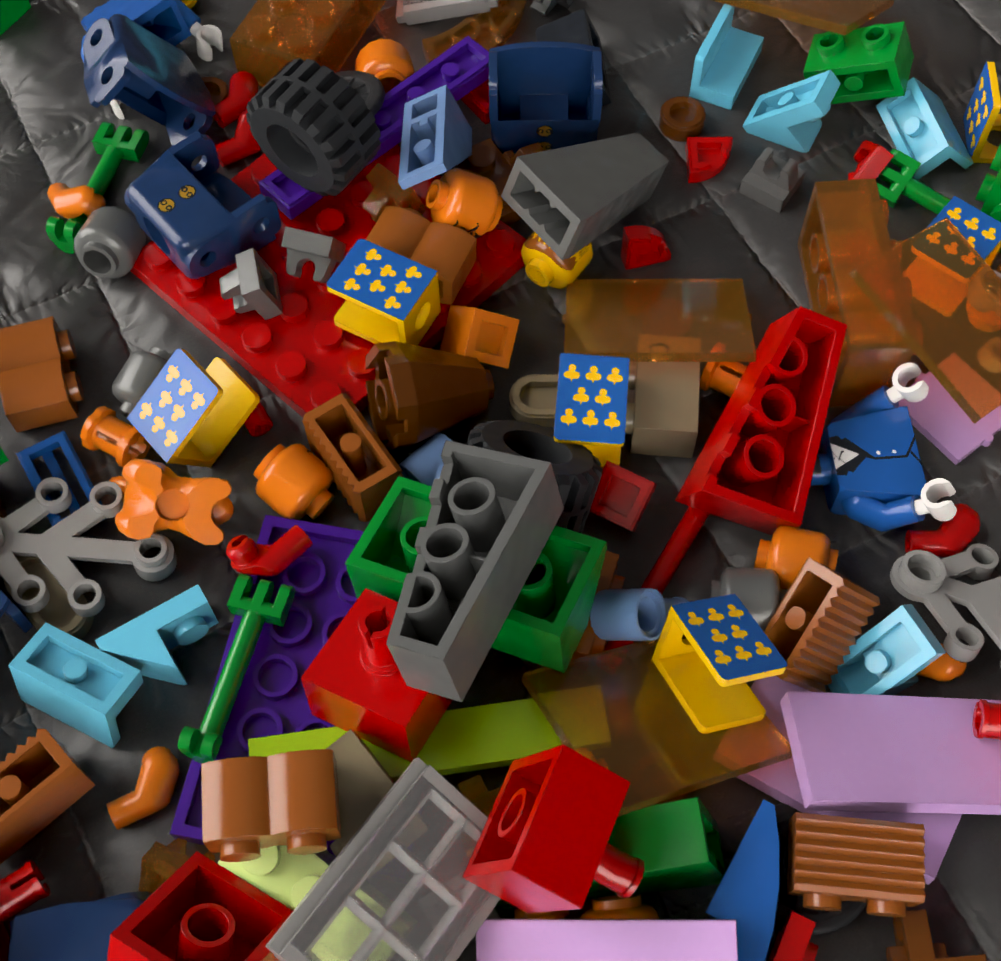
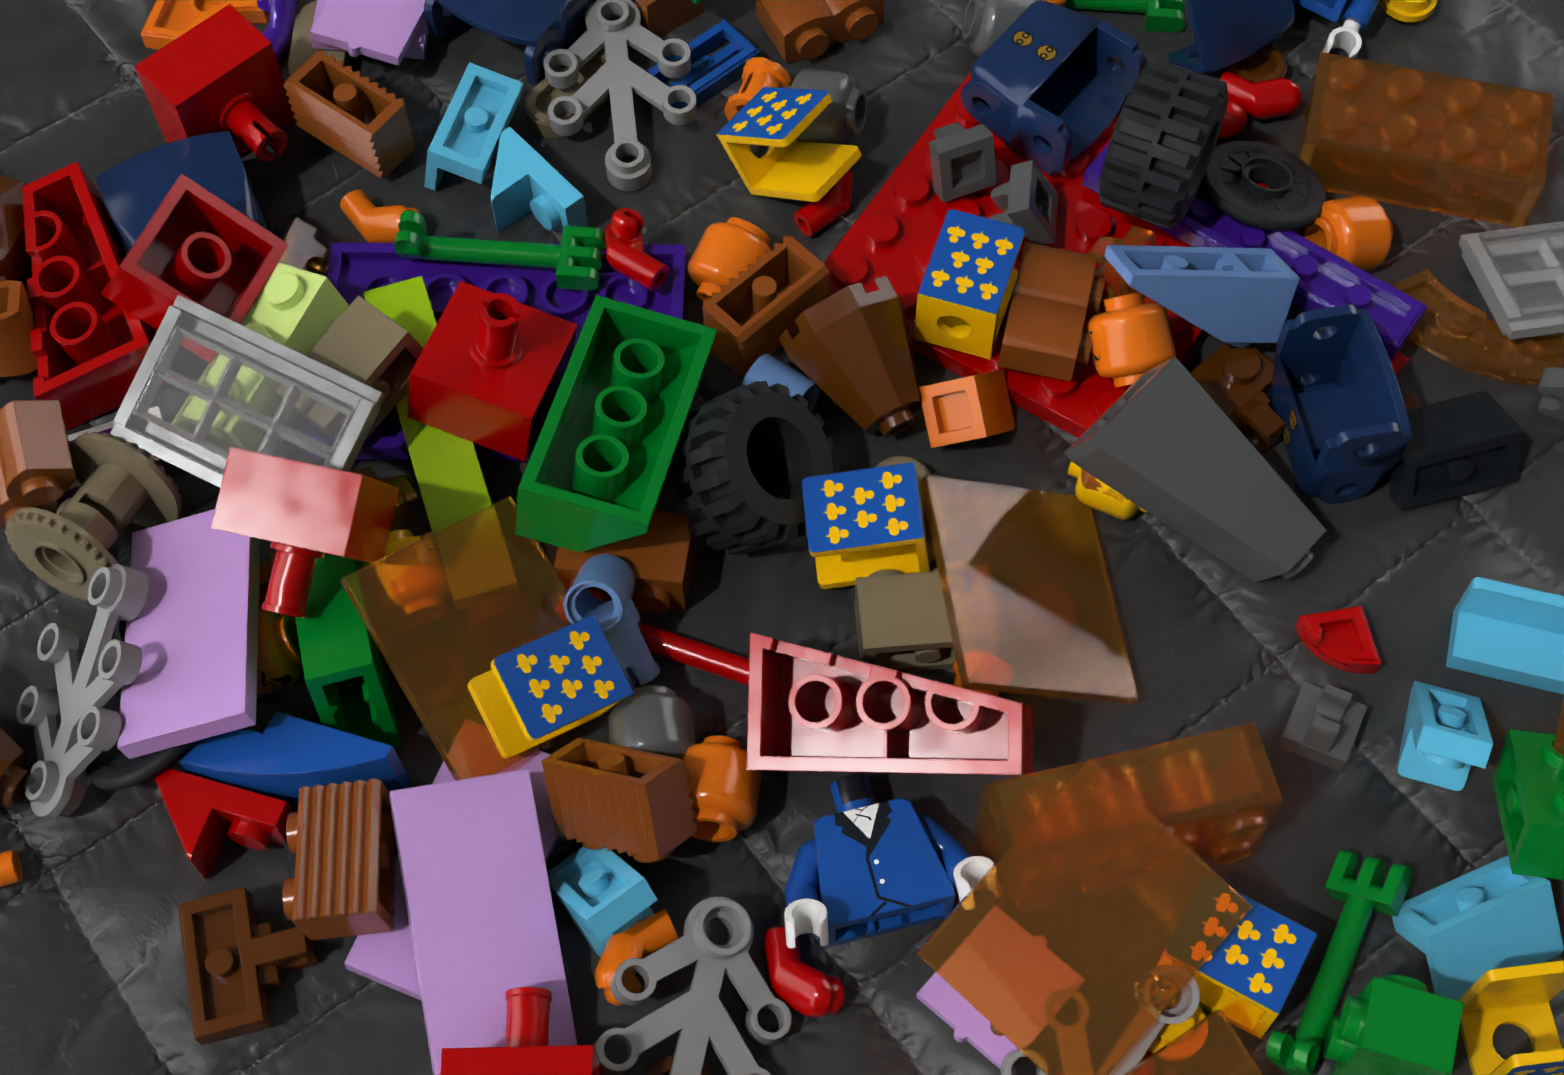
camera: 80 degrees right, 0 degrees up
orange animal [109,459,234,546] -> none
dark orange brick [201,749,342,862] -> none
dark grey wedge [386,440,564,702] -> none
red tile [590,461,657,532] -> none
red tile [621,225,671,270] -> none
reddish brown tile [659,96,706,142] -> none
red tile [848,140,894,195] -> none

